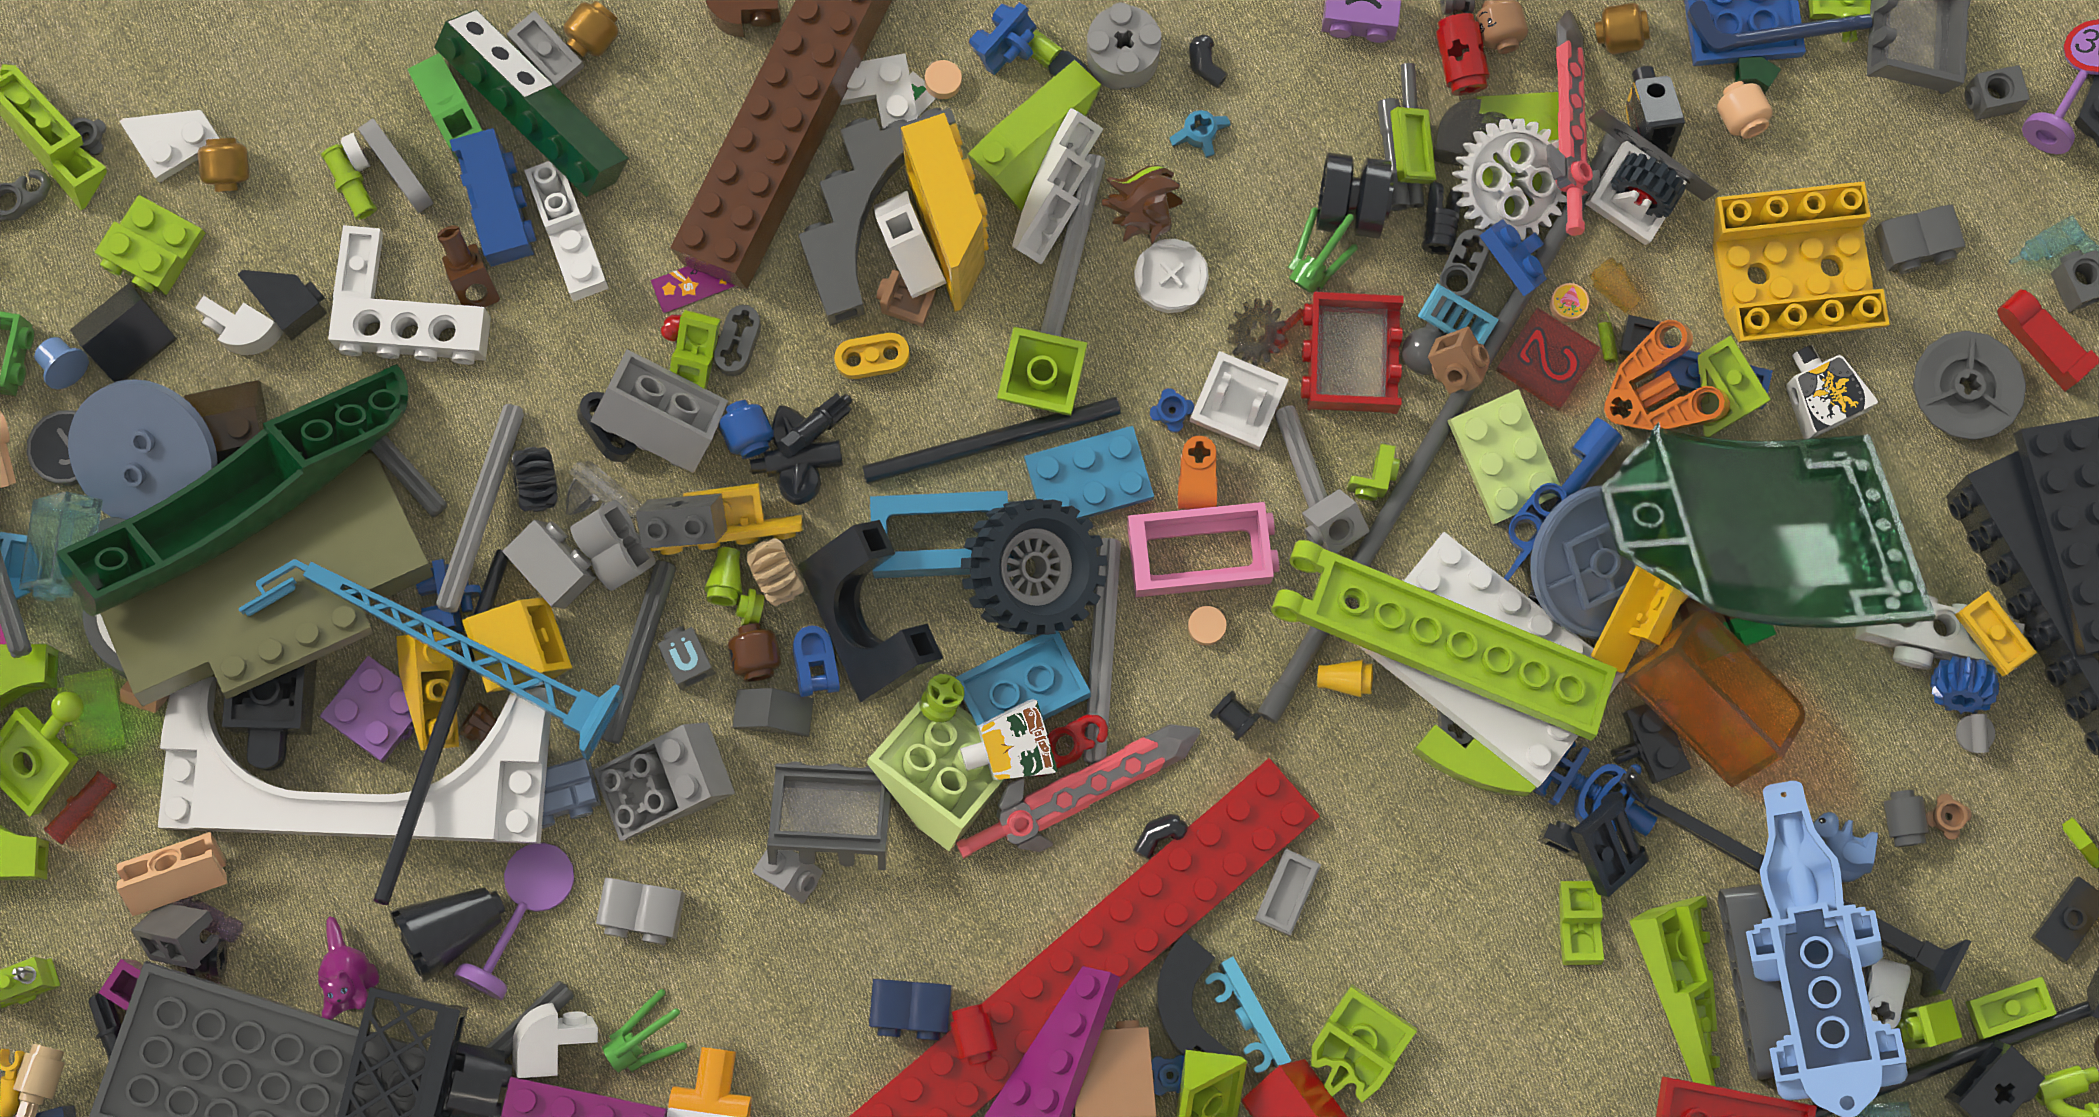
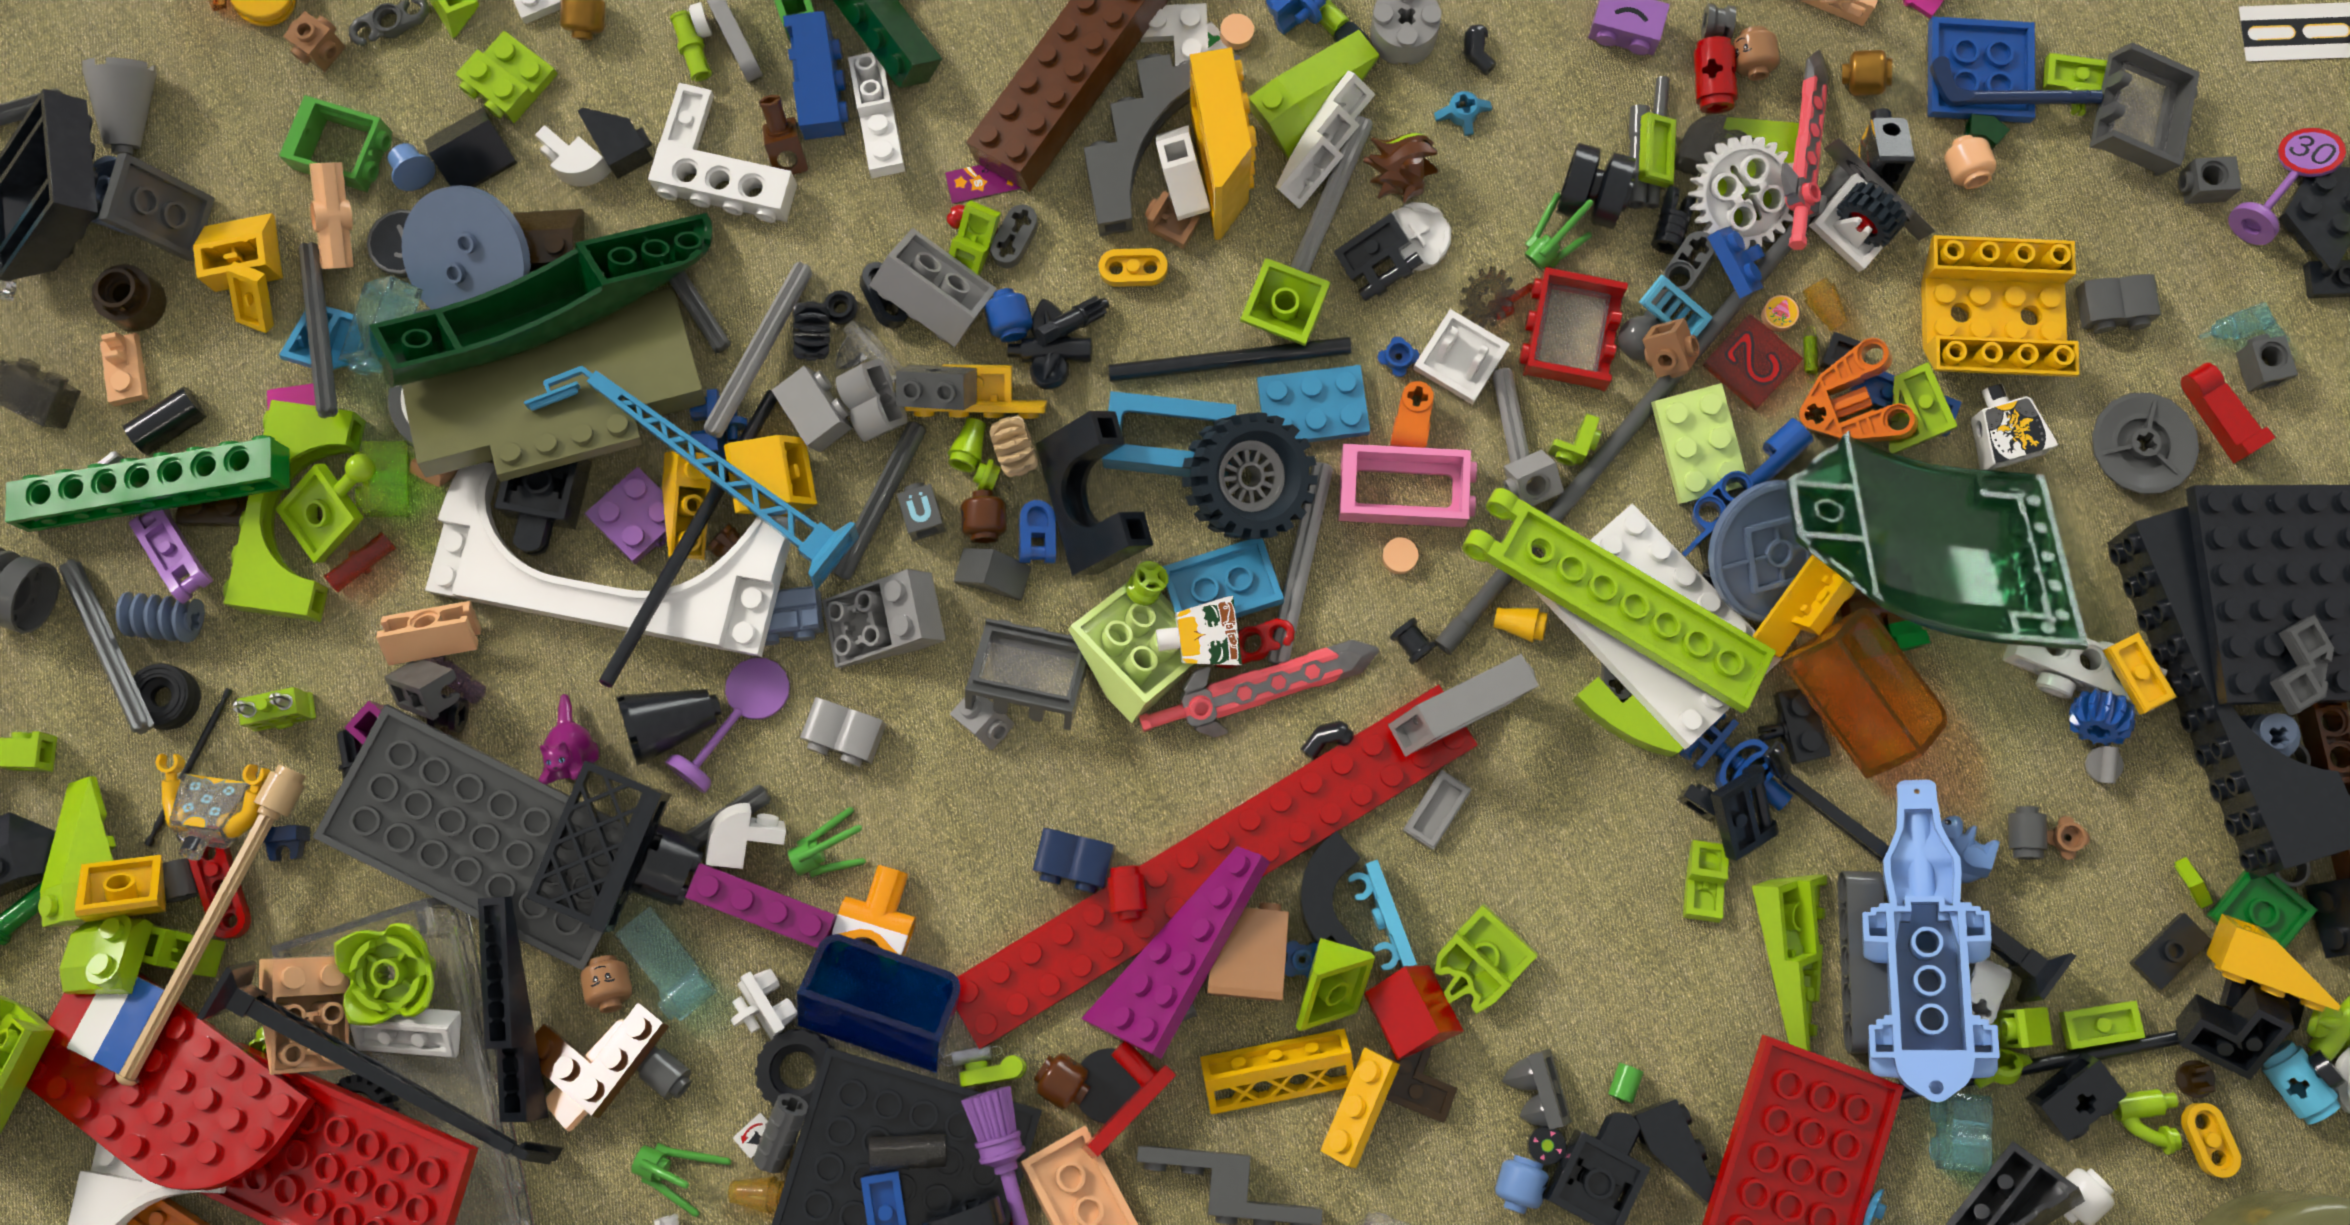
camera: 15 degrees right, 0 degrees up
none -> black plate [824,290,858,325]
none -> black plate [1333,213,1424,302]
none -> light grey piece [1388,654,1539,757]
none -> lime piece [1974,1048,2033,1089]

